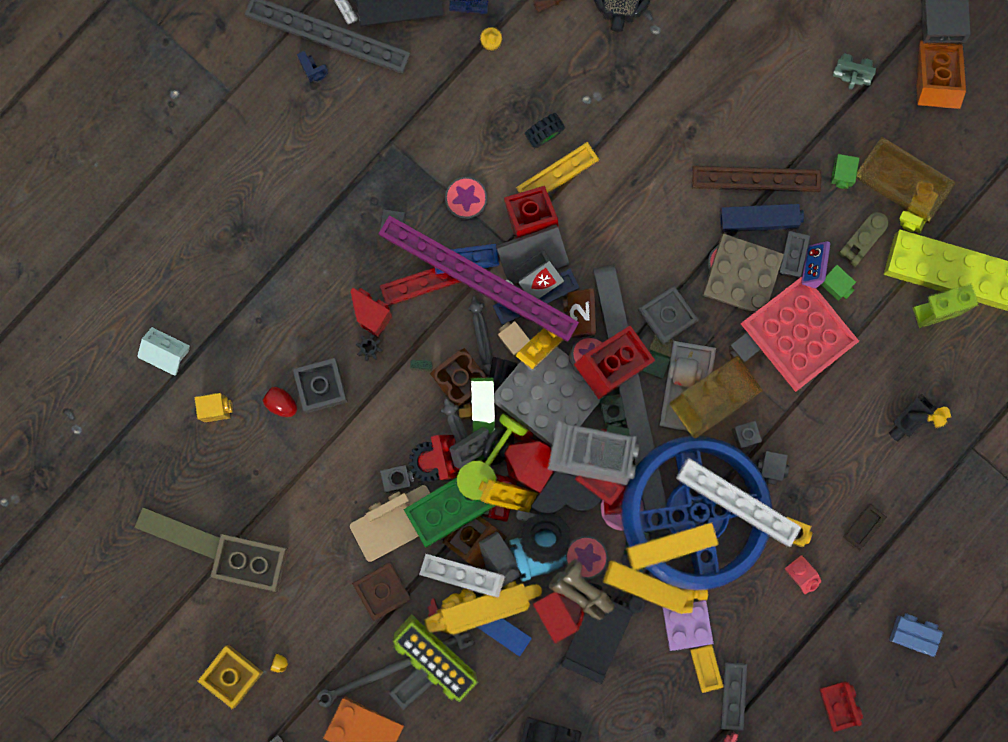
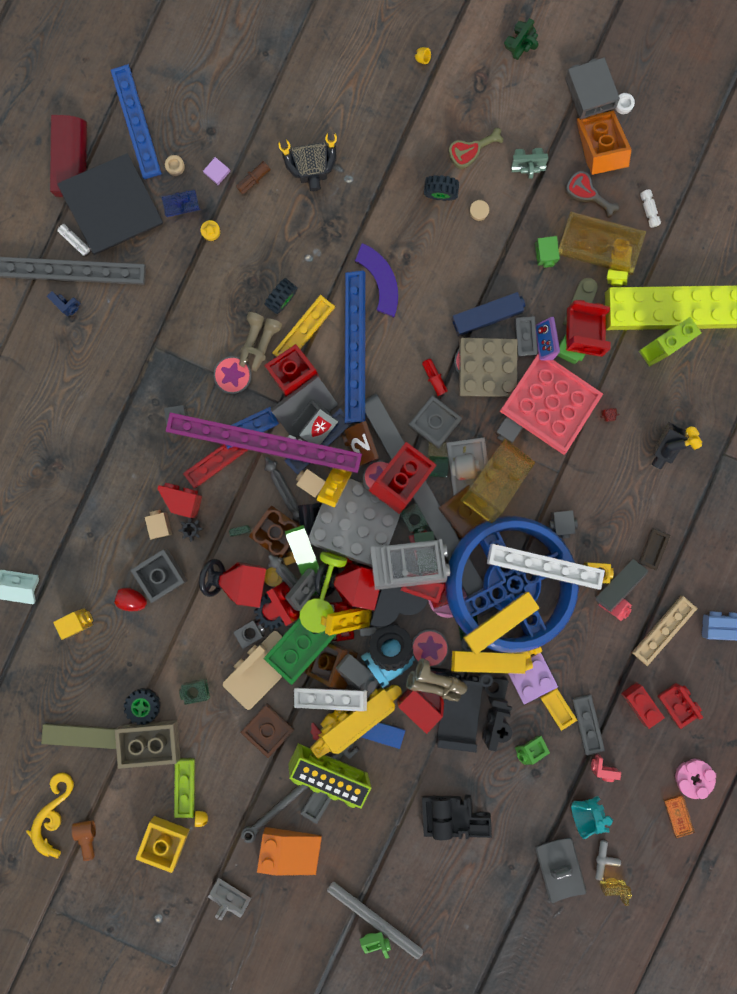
camera: 20 degrees left, 5 degrees up
reddish brown tile [692,166,821,192] -> none
dark grey brick [732,421,762,449] -> none
none -> yellow plant [26,772,74,859]
none -> dark orange pin [72,820,96,861]
none -> black wheel [124,688,161,725]
none -> tan brick [145,510,172,540]
none -> lime tile [174,758,195,818]
none -> clear green brick [179,678,210,705]
none -> red piece [199,559,266,608]
none -> dark tan piece [239,312,282,371]
none -> yellow plate [264,567,283,587]
none -> blue tile [345,270,365,424]
none -> dark purple tile [355,243,398,317]
none -> red axle [422,359,448,396]
none -> black wheel [424,175,459,201]
none -> reddish brown tile [438,485,492,539]
none -> olive piece [449,128,503,169]
none -> tan tile [470,200,489,221]
none -> black plate [482,677,512,752]
none -> bright green bracket [515,736,550,765]
none -> dark grey piece [566,171,619,218]
none -> red panel [566,300,611,357]
none -> dark grey tile [596,559,649,612]
none -> clear red plate [600,408,619,421]
none -> white tile [615,93,635,114]
none -> red brick [621,682,665,729]
none -> tan tile [632,595,698,666]
none -> white axle [640,189,661,228]

